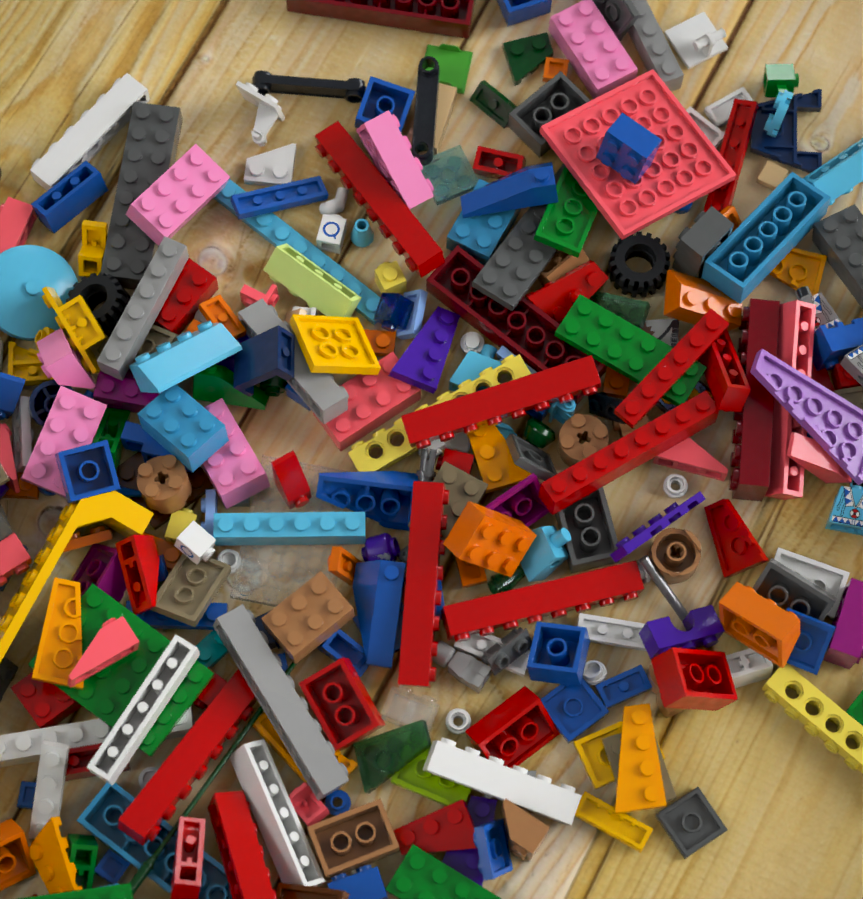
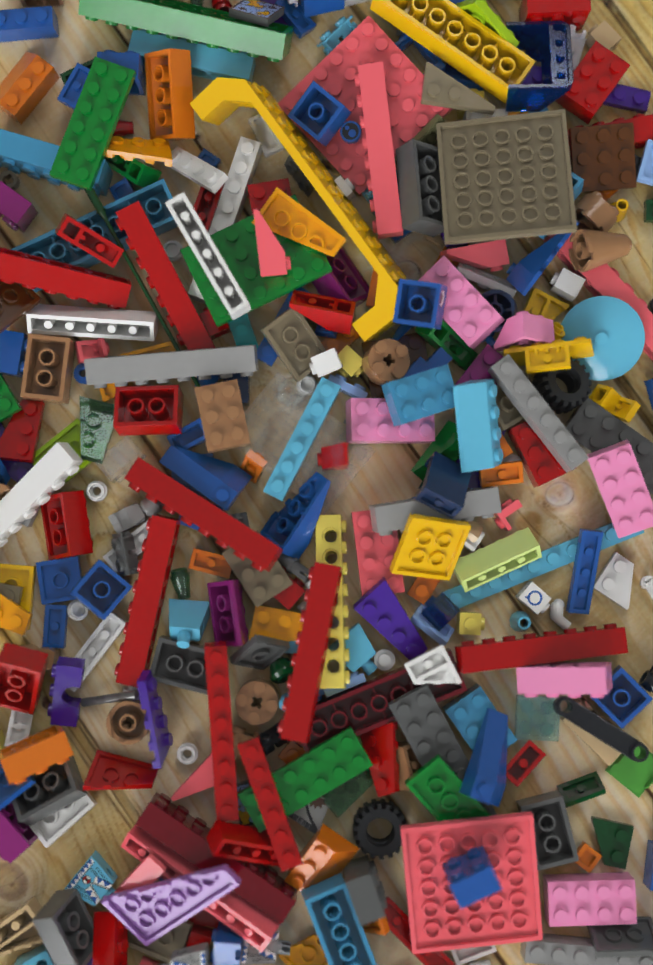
camera: 120 degrees right, 15 degrees up
dark purple head [361,533,400,562] -> none
orange brick [443,501,537,577] -> none
none -> white wing [404,644,462,684]

